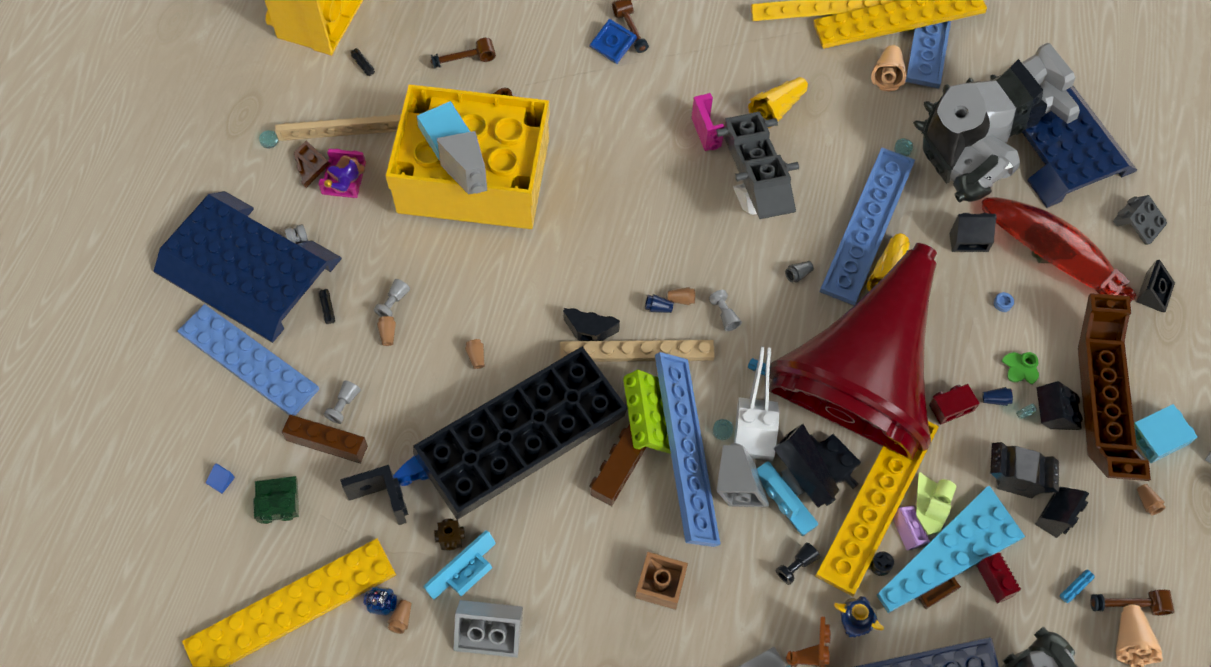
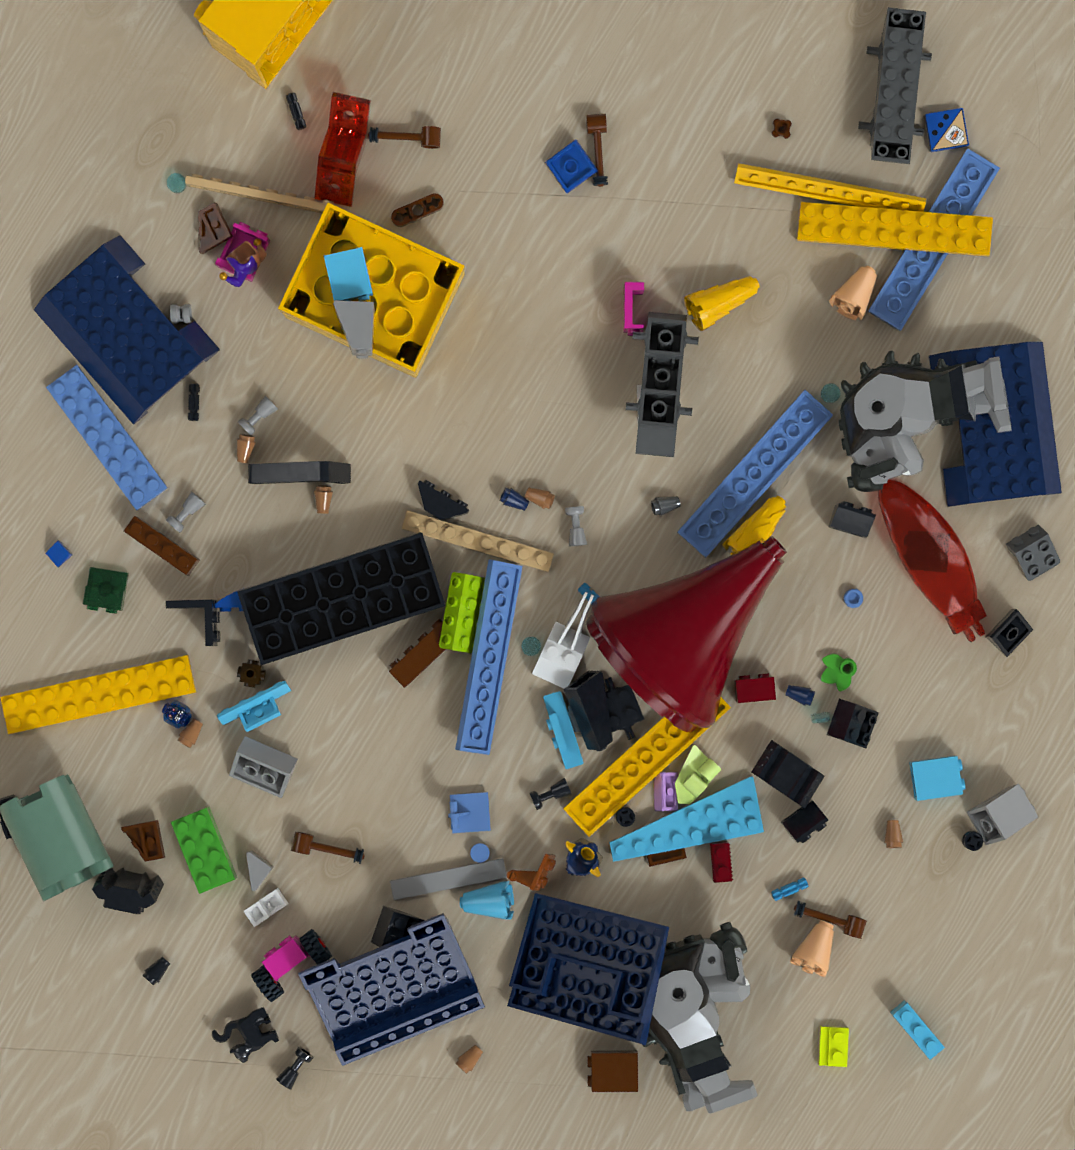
camera: 20 degrees right, 25 degrees up
medium nougat slope [635,552,688,610] -> none
light grey slope [717,443,769,507] -> none
reddish brown slope [1078,293,1151,481] -> none
none -> black beam [248,461,351,484]
none -> clear red bracket [314,92,371,207]
none -> medium blue plate [448,792,491,833]
none -> medium blue tile [470,843,490,863]

